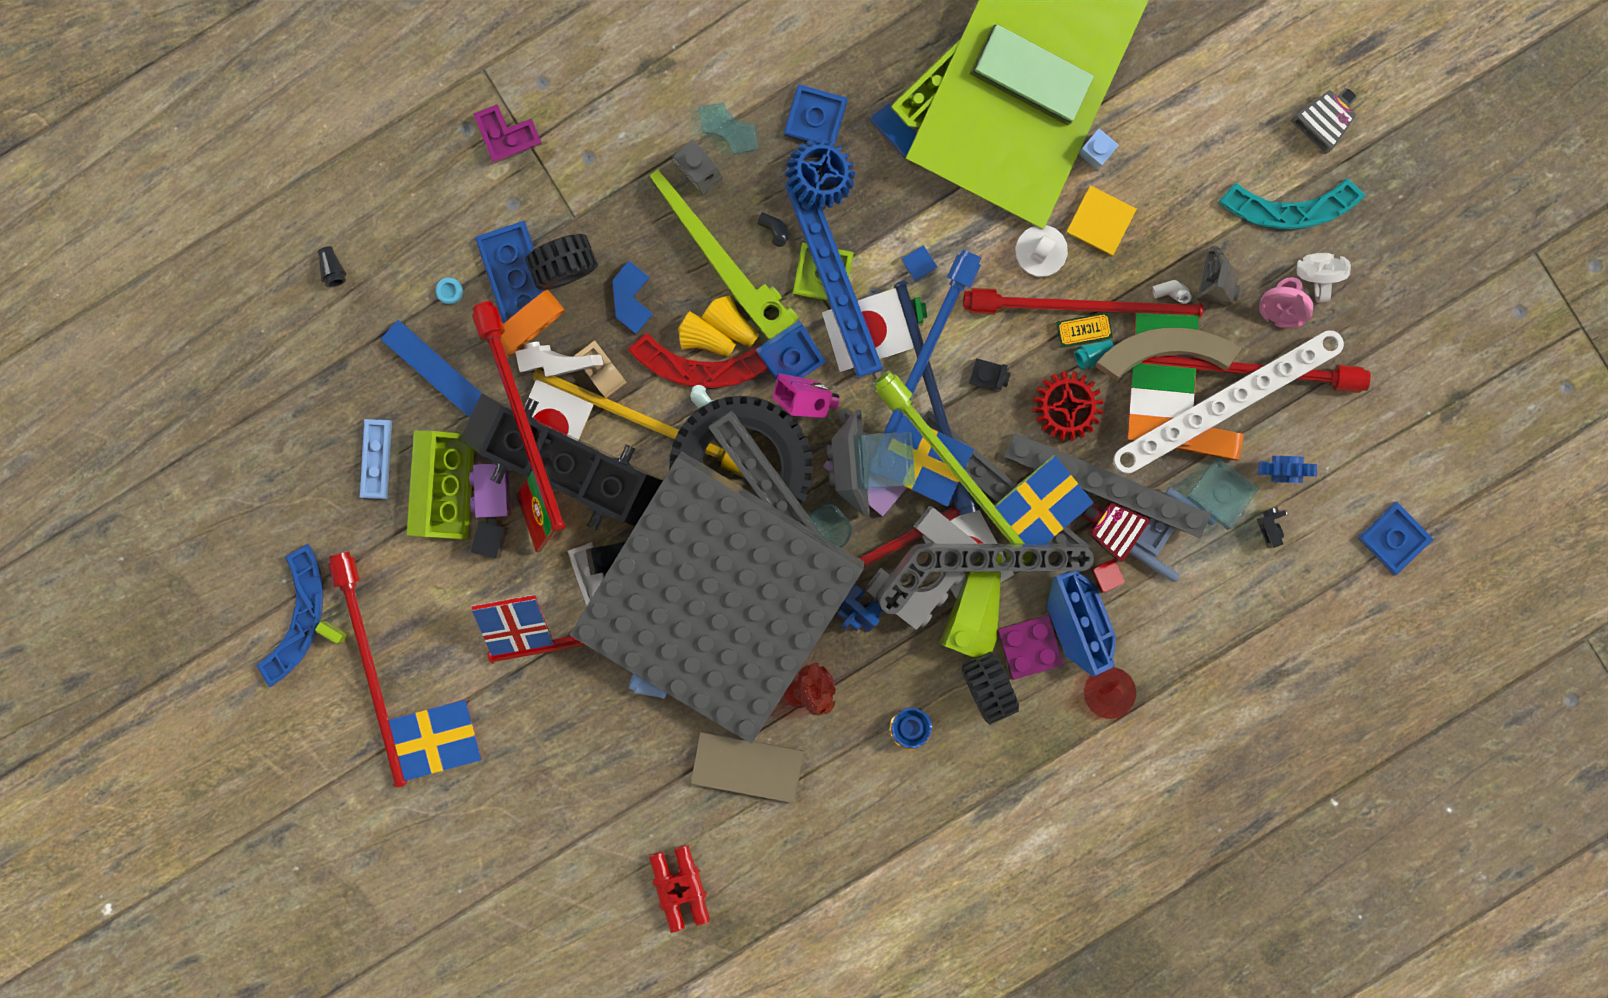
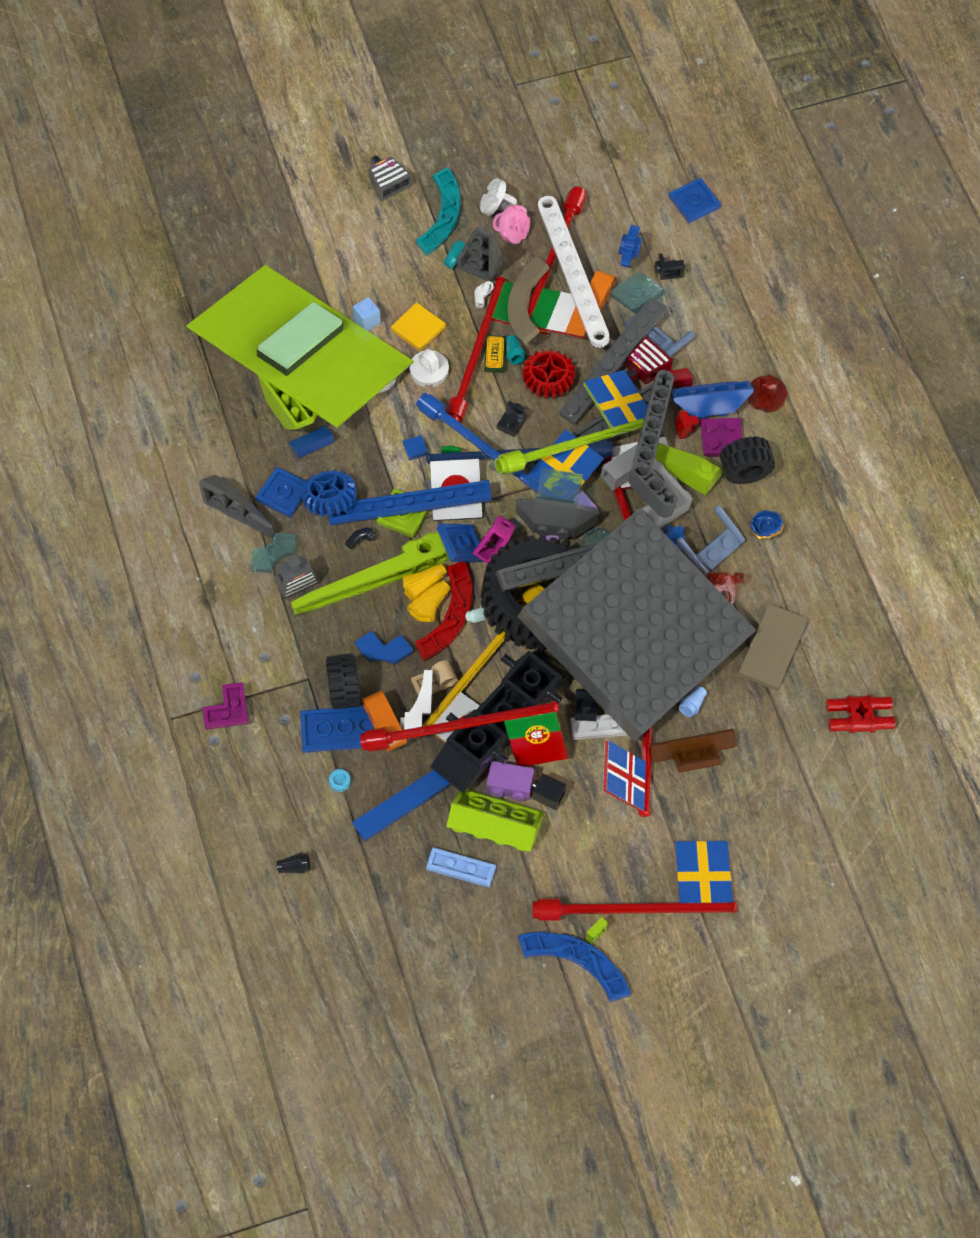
camera: 80 degrees left, 25 degrees down
none -> dark grey wedge [199,475,275,539]
none -> teal cone [443,240,465,269]
none -> reddish brown bracket [650,729,736,773]
none -> red tile [674,411,699,439]
none -> sand blue plate [676,505,746,576]

